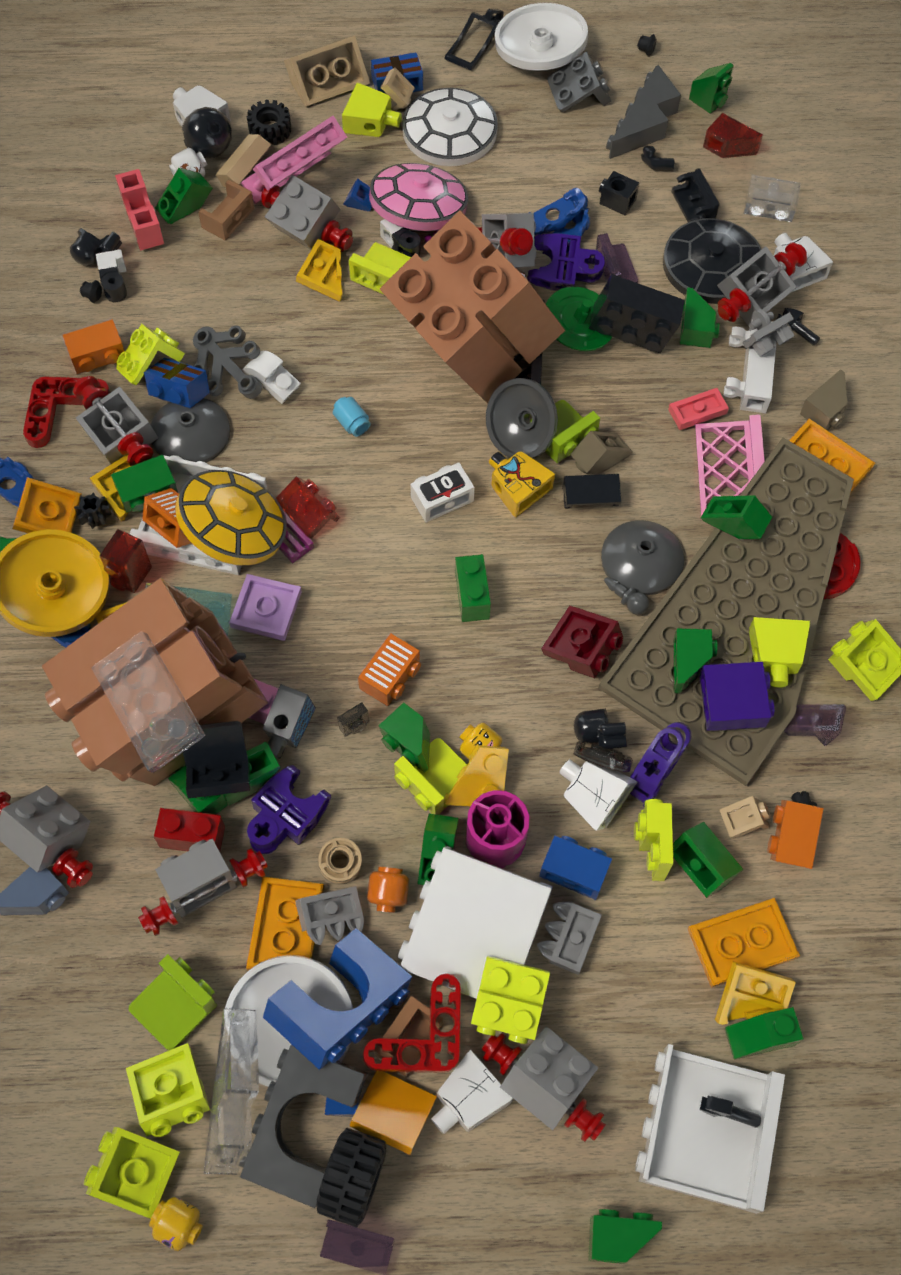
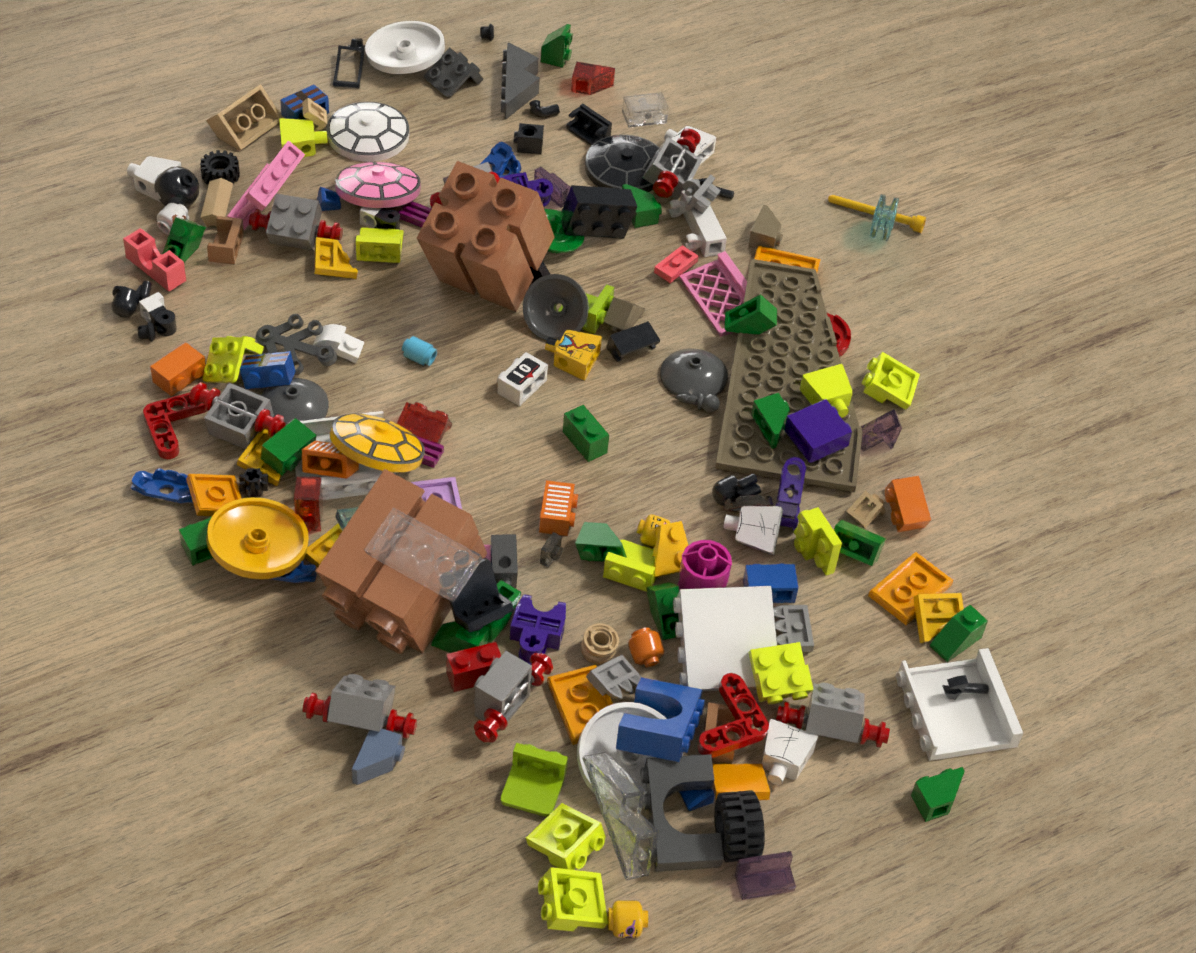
camera: 30 degrees left, 15 degrees down
dark red plate [541,605,624,679] -> none

